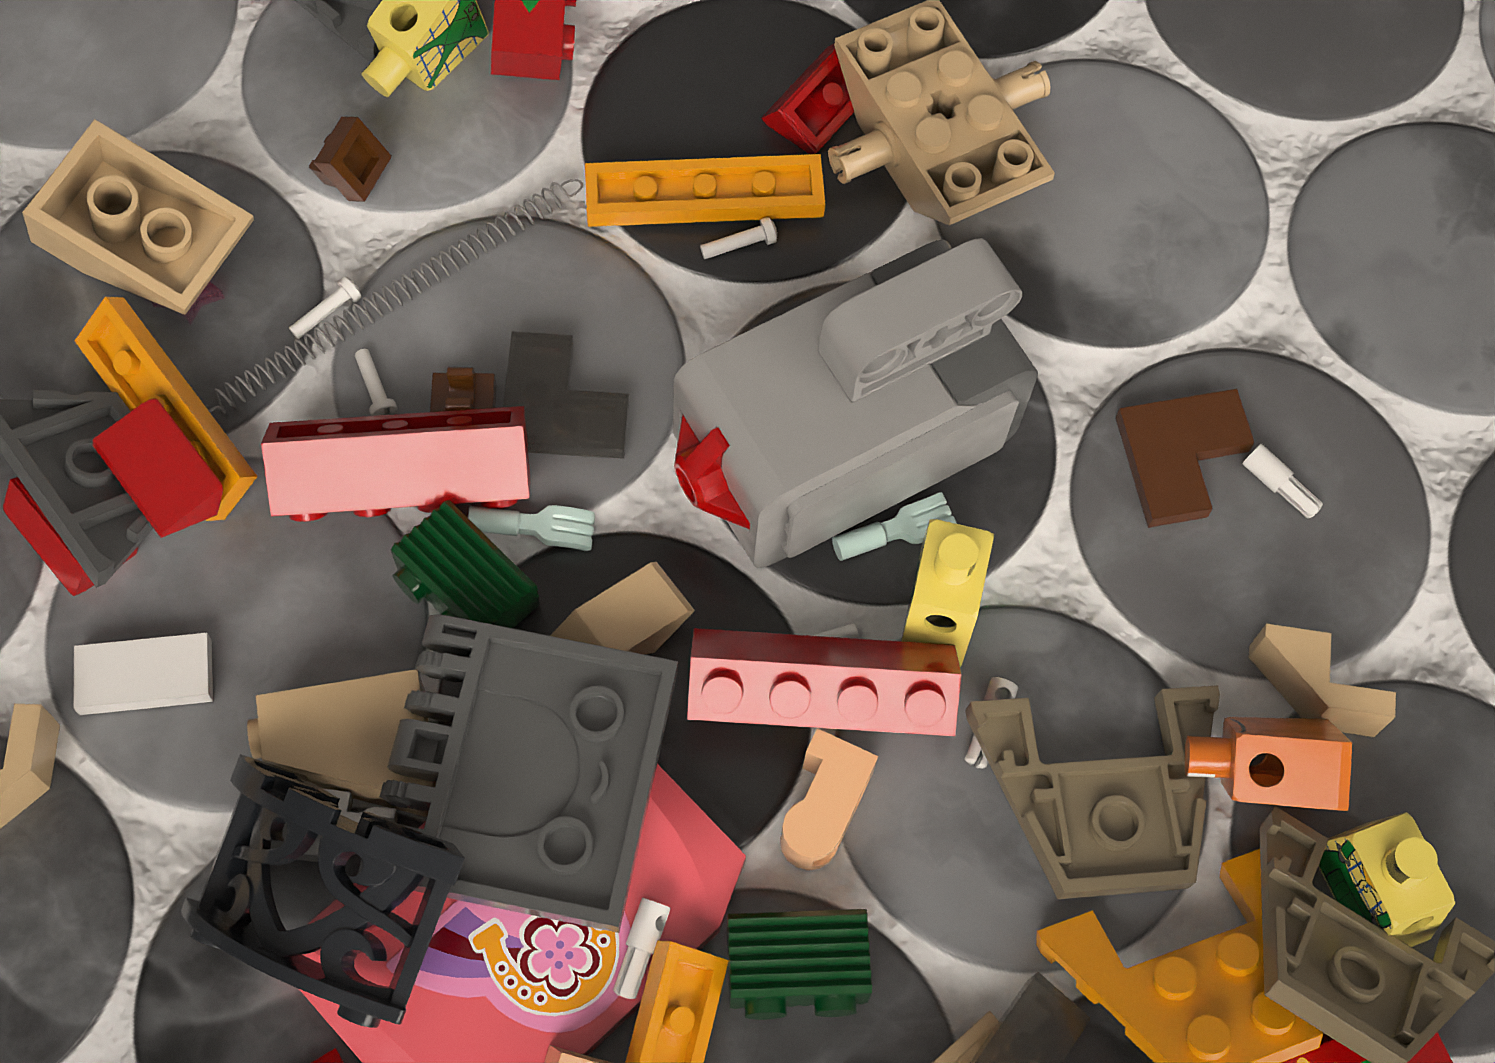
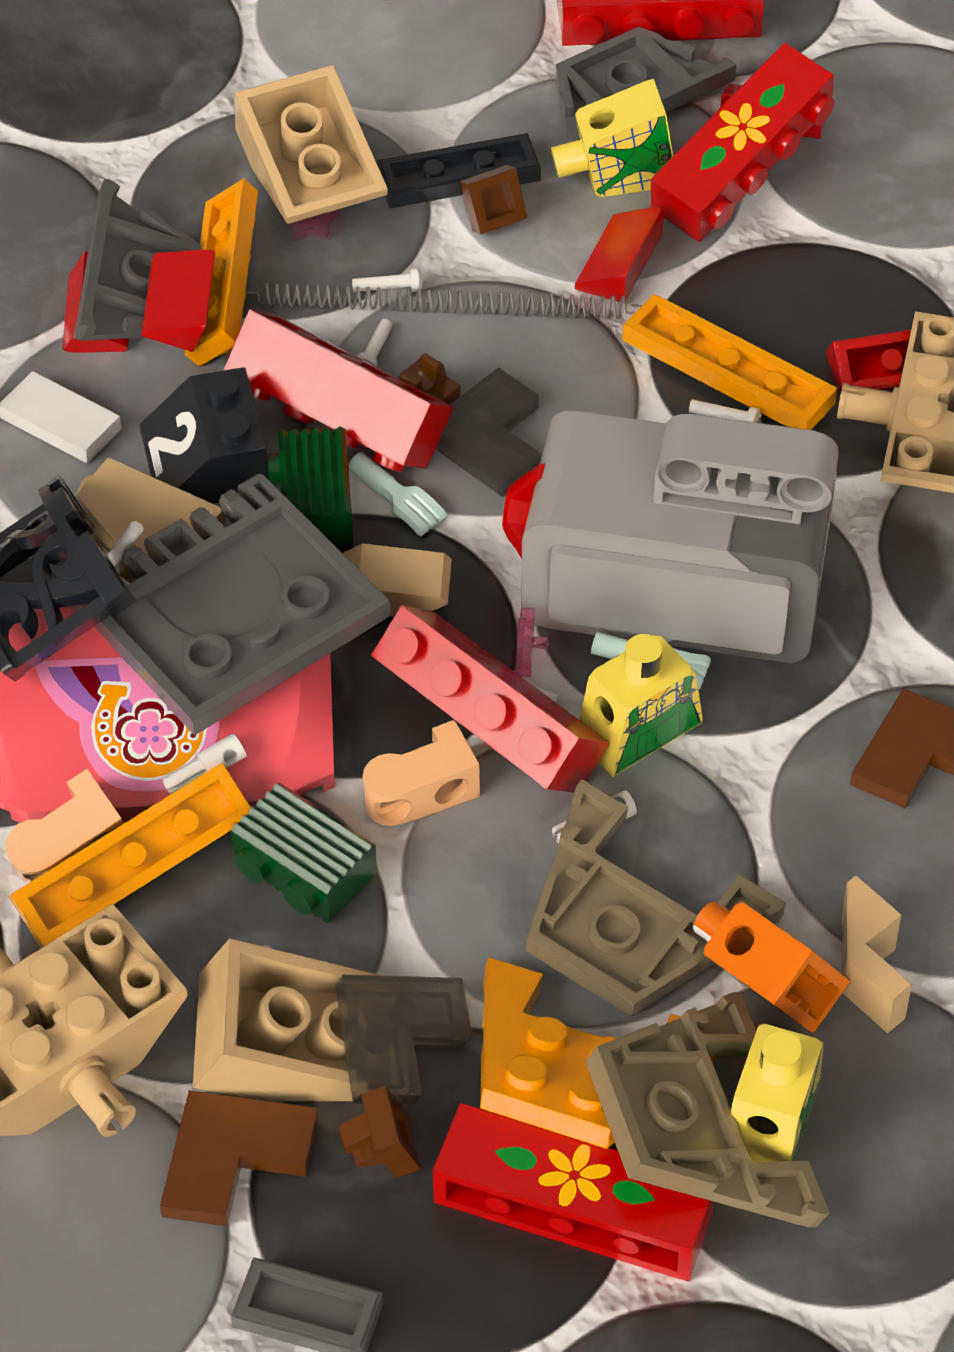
camera: 45 degrees right, 15 degrees down
none -> white piece [107,521,144,573]
none -> black slope [139,367,269,504]
none -> black tile [377,133,541,209]
none -> clear pink piece [516,608,548,677]
none -> red slope [575,207,664,302]

